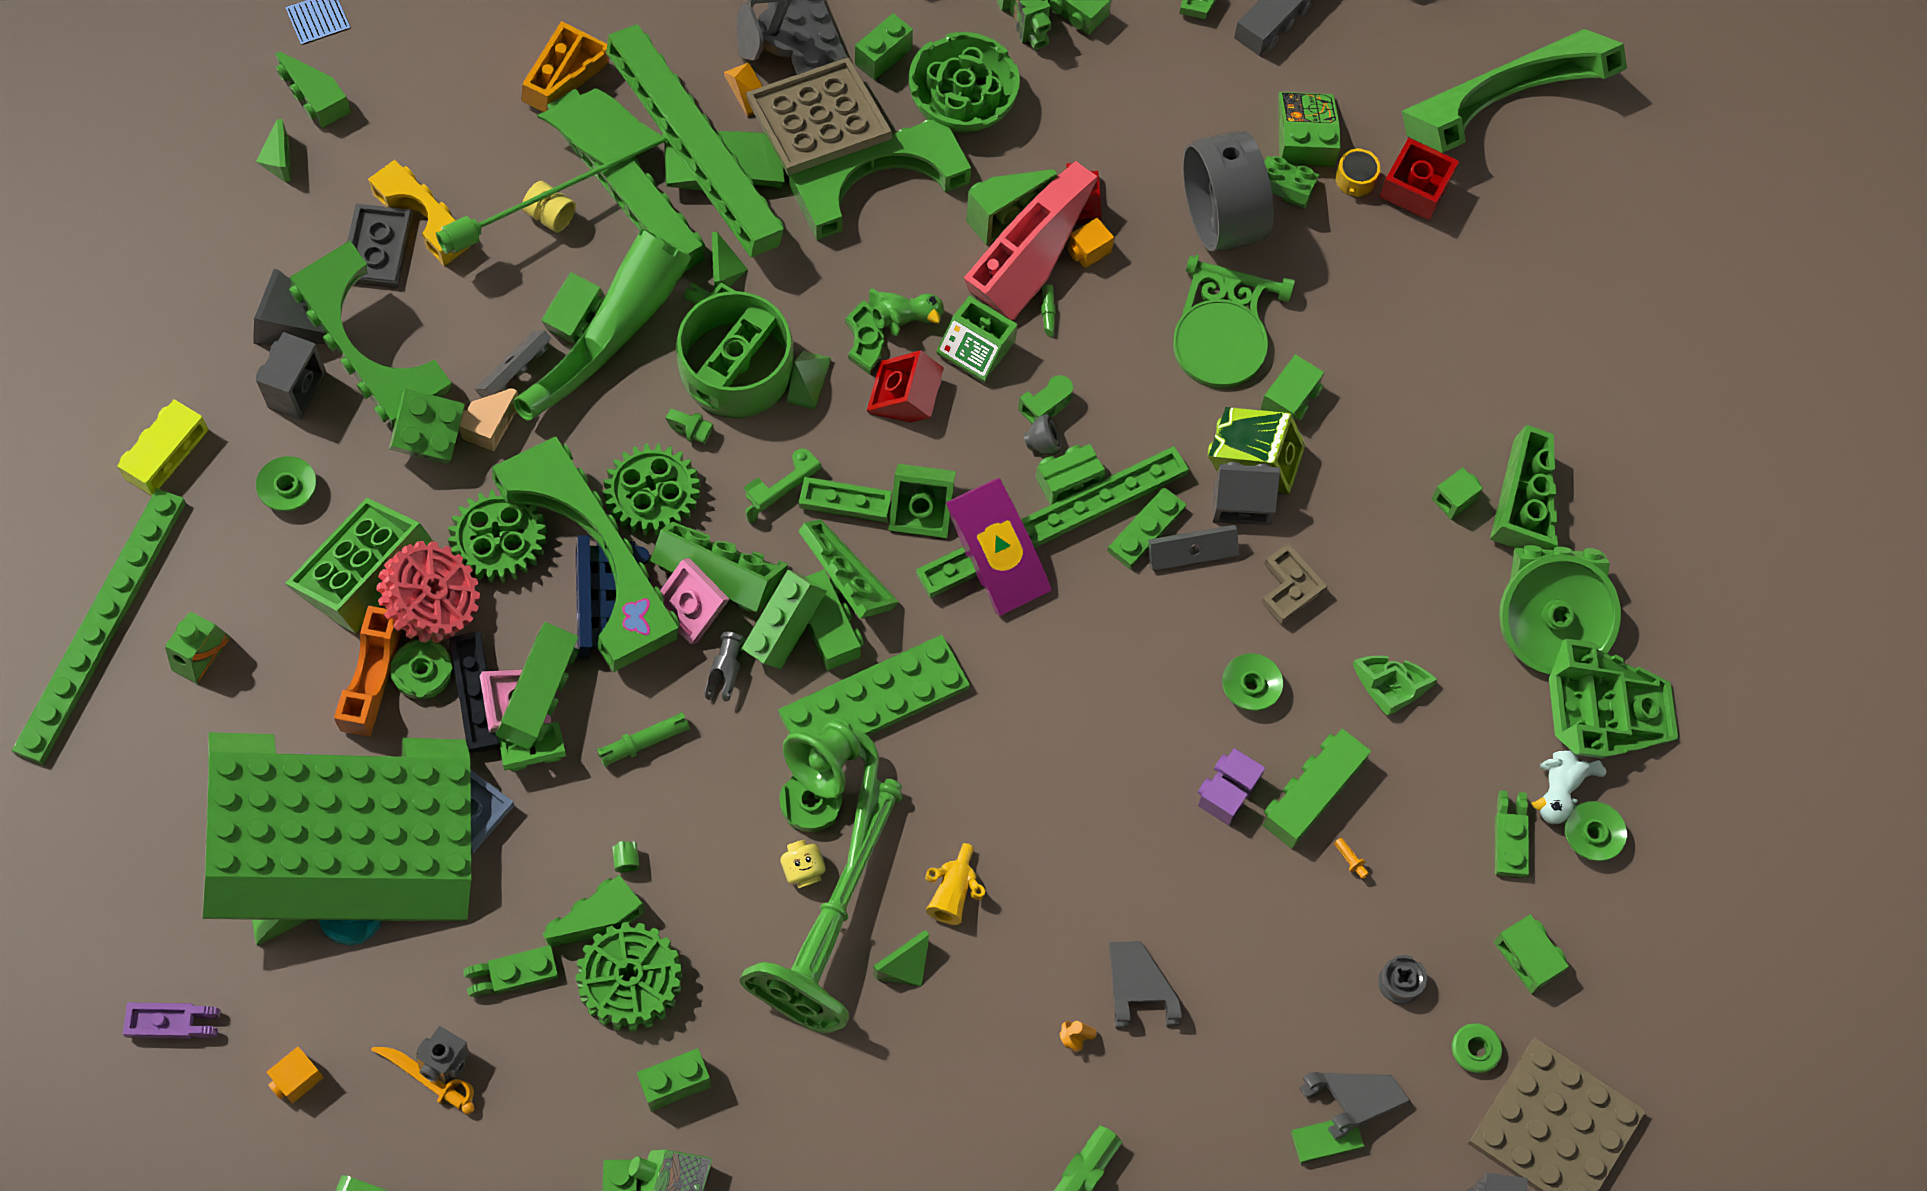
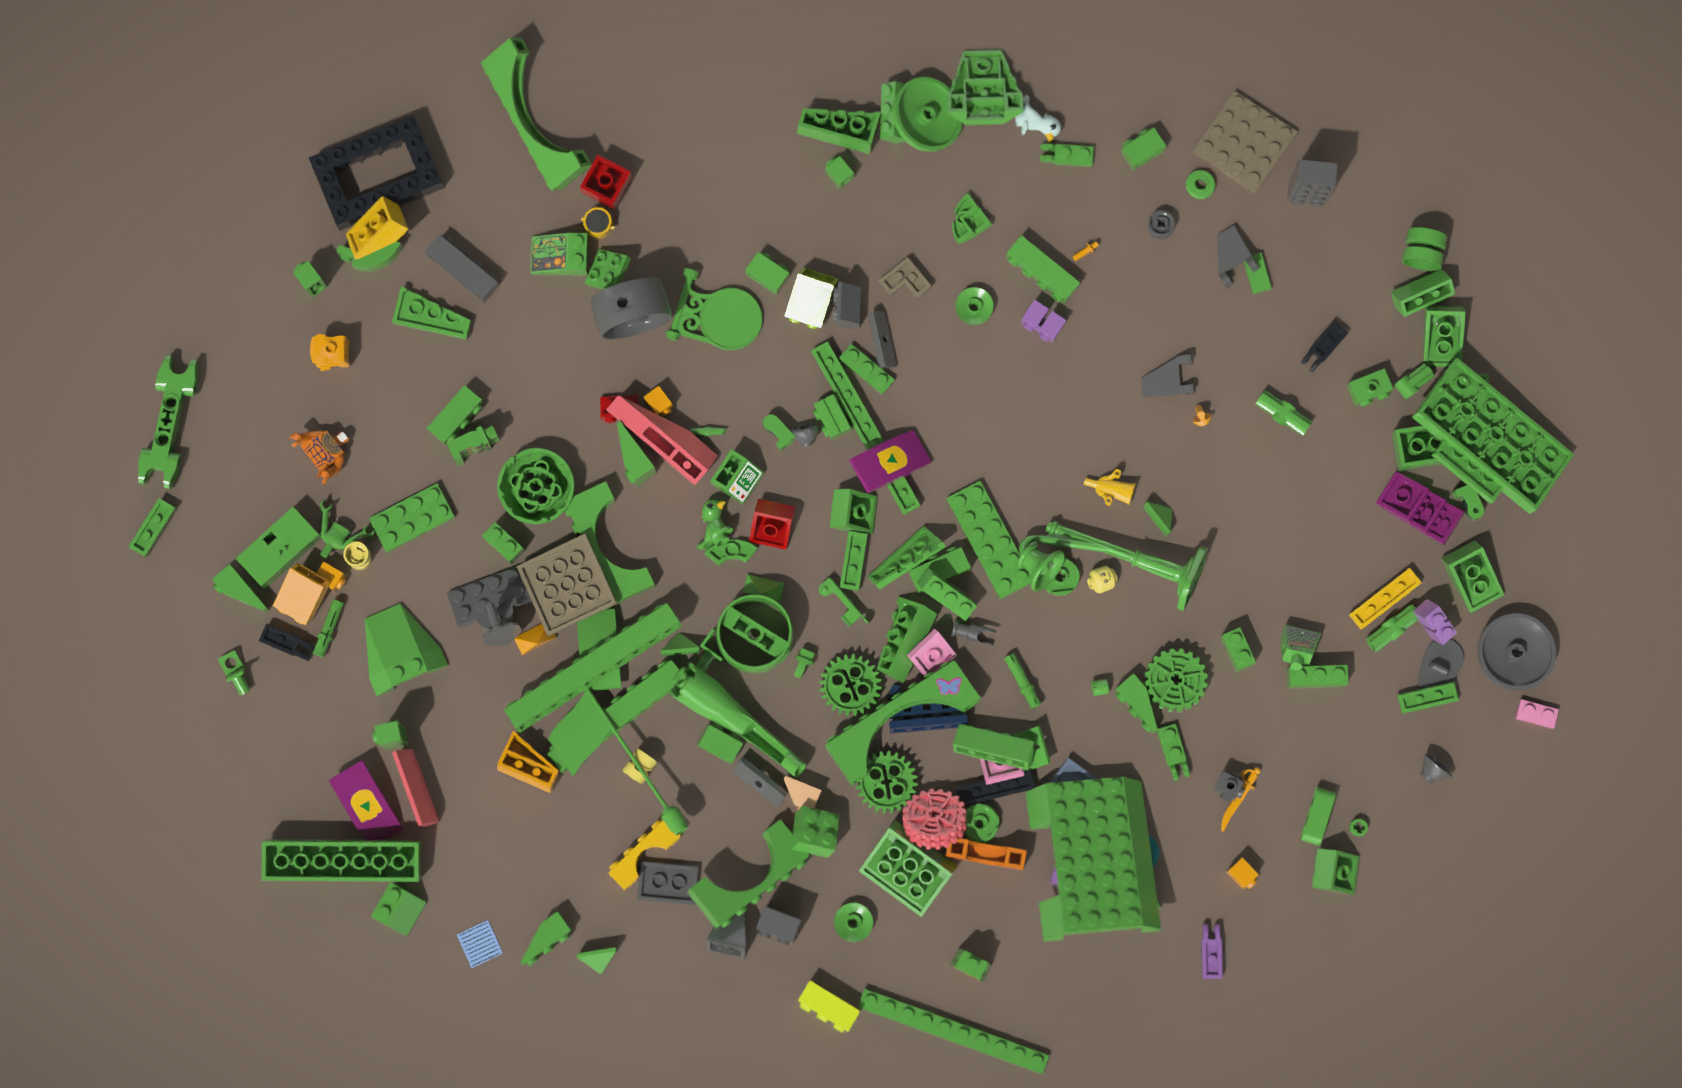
camera: 85 degrees left, 15 degrees up
bright green dish [1565,801,1627,862] -> none

